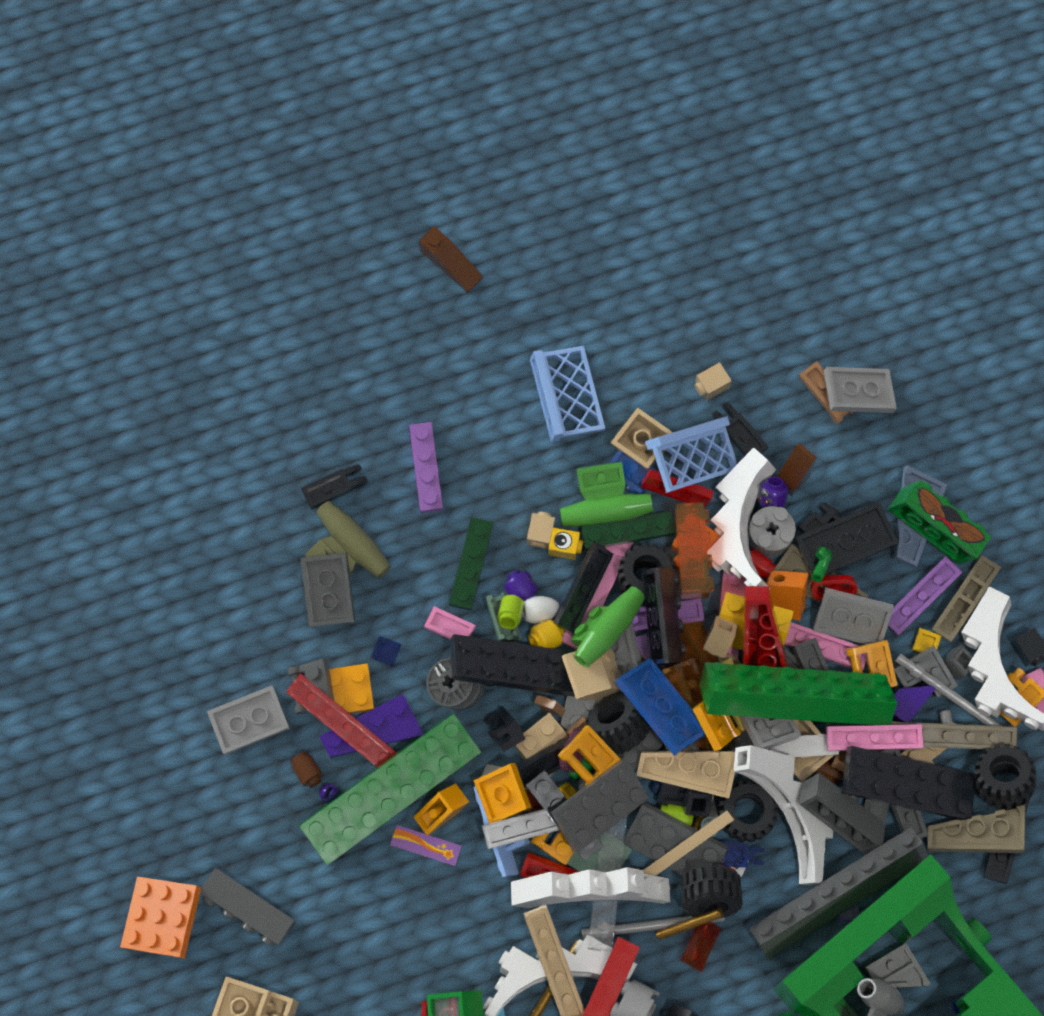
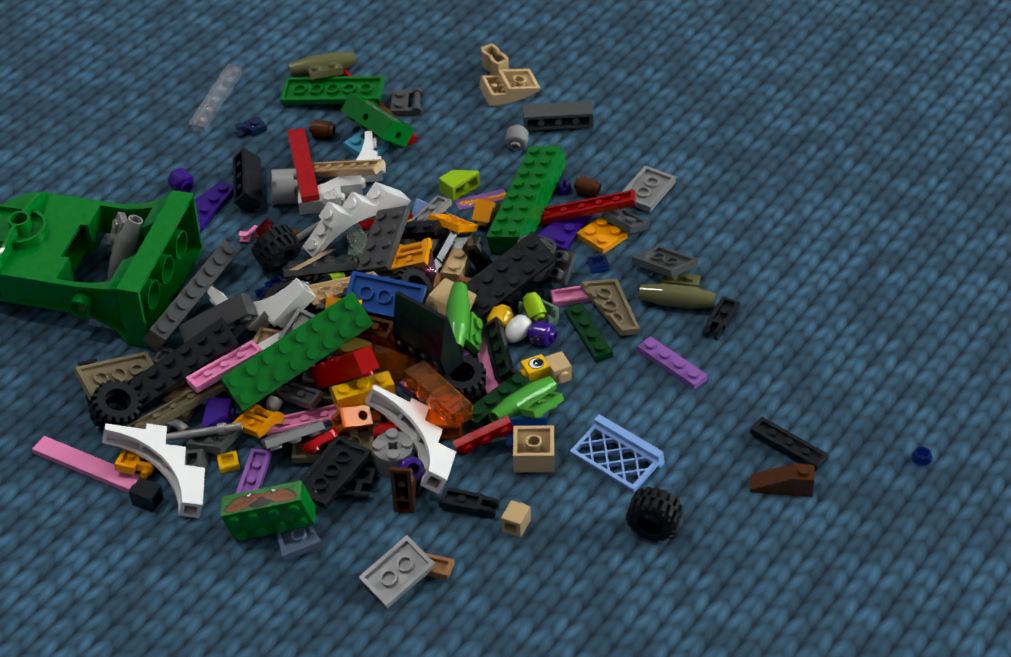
camera: 145 degrees right, 30 degrees down
orange plate [120,877,201,959] -> none
light blue fence [645,416,737,493] -> none
tan brick [703,616,738,658] -> none
green arm [811,547,832,582] -> none
dark tan slope [932,555,1001,642] -> none
none -> bright pink hand [239,225,258,242]
none -> lime slope [439,170,480,201]
none -> light grey head [505,124,529,151]
none -> dark grey hips [548,250,577,286]
none -> dark tan wing [581,279,640,336]
none -> black tyre [625,487,683,541]
none -> black plate [750,417,829,471]
none -> clear blue plate [912,447,933,466]

